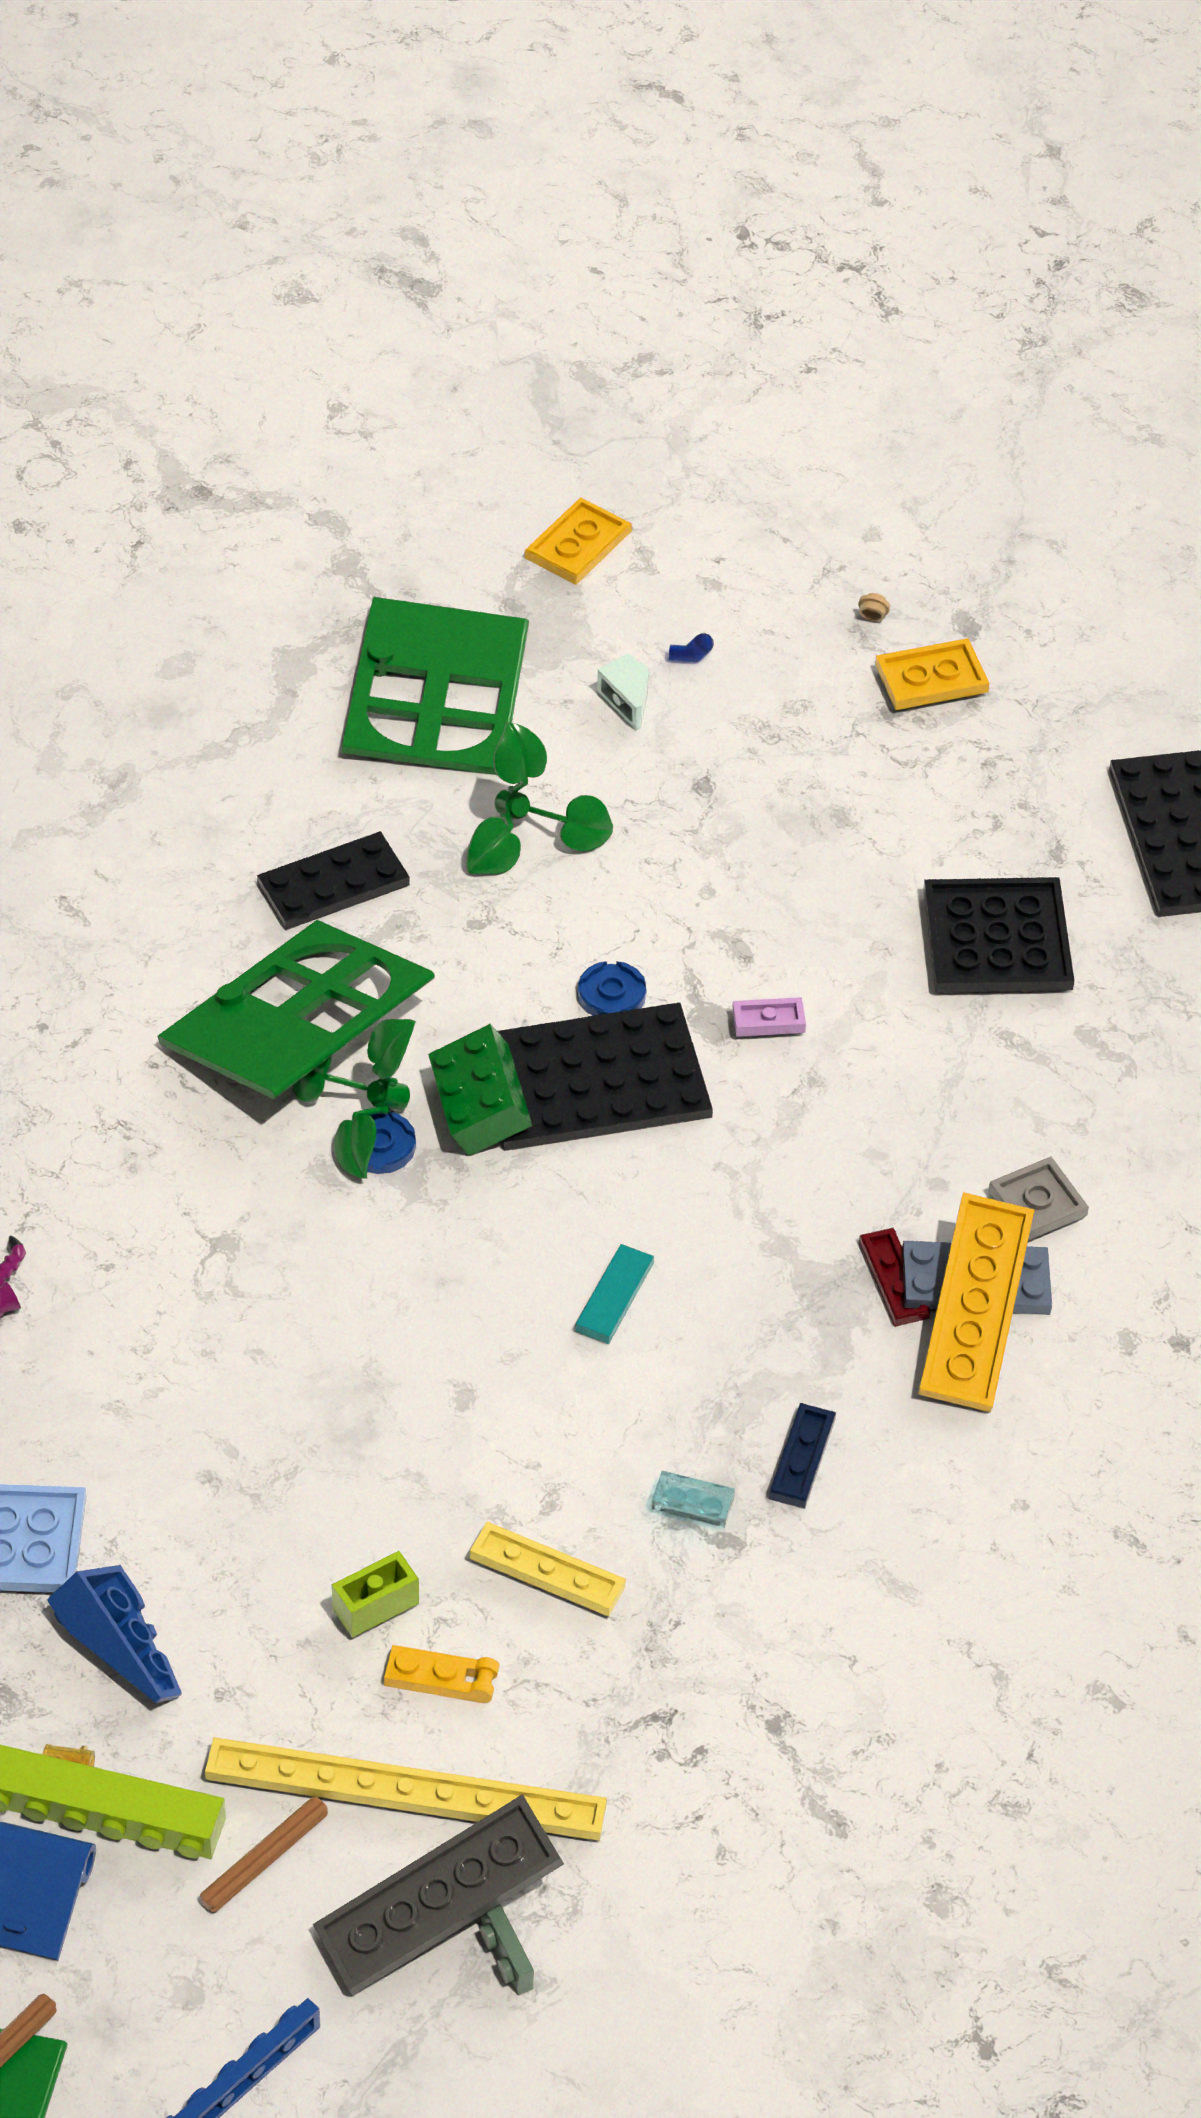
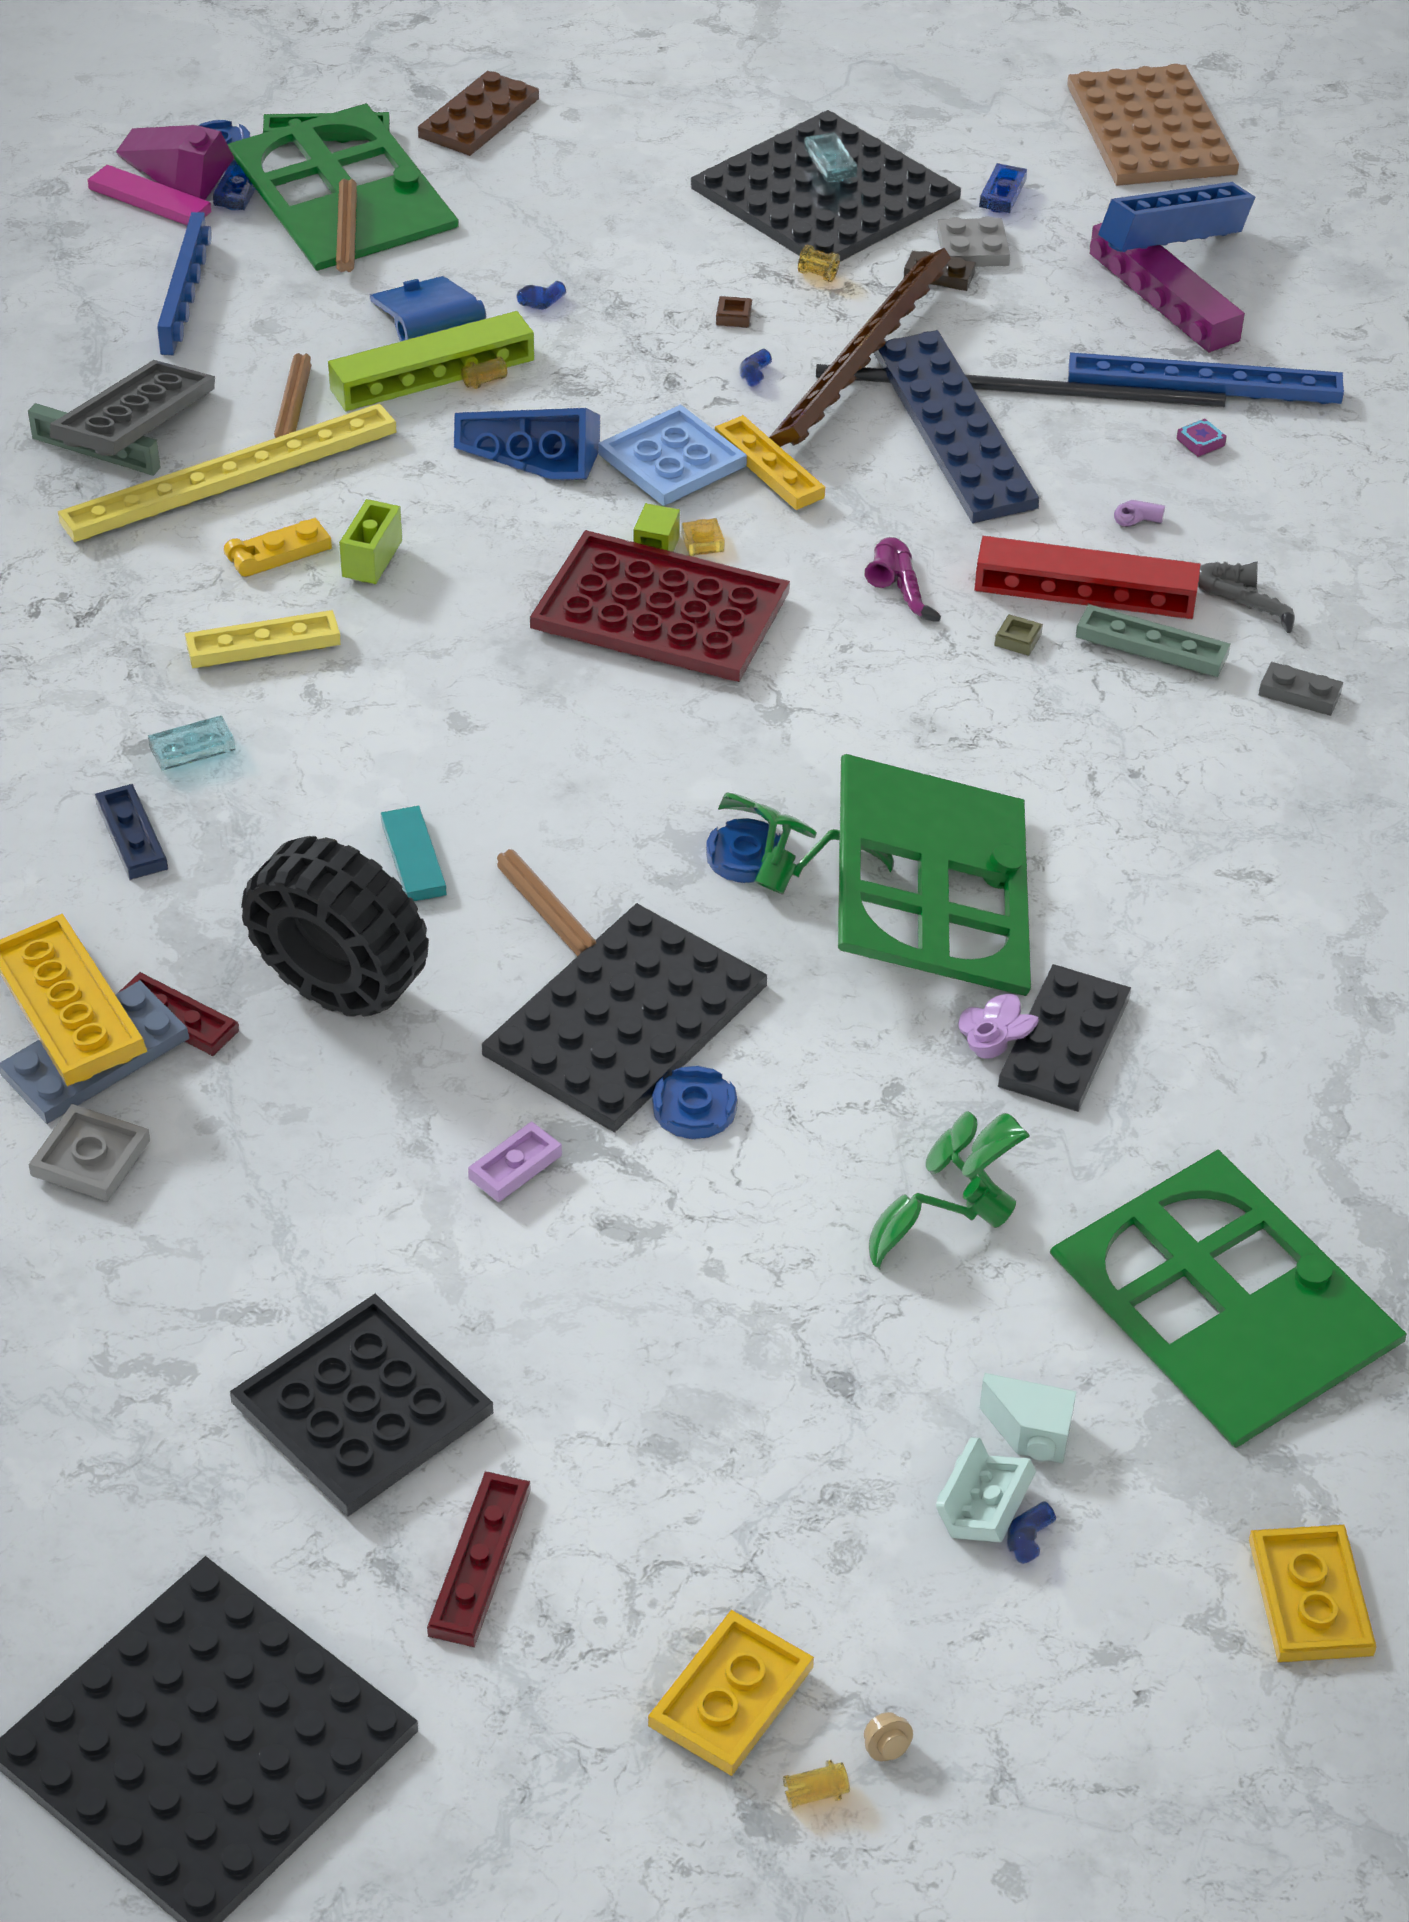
camera: 140 degrees right, 5 degrees down
green brick [428,1023,532,1156] -> none
none -> black tyre [241,836,429,1017]
none -> dark red tile [427,1471,531,1648]
none -> medium nougat axle [497,849,596,956]
none -> dark red plate [530,530,790,682]
none -> lime brick [633,503,680,552]
none -> clear yellow plate [681,518,725,556]
none -> clear yellow pin [783,1760,850,1809]
none -> light aqua bracket [936,1437,1036,1542]
none -> lavender plate [958,994,1039,1059]

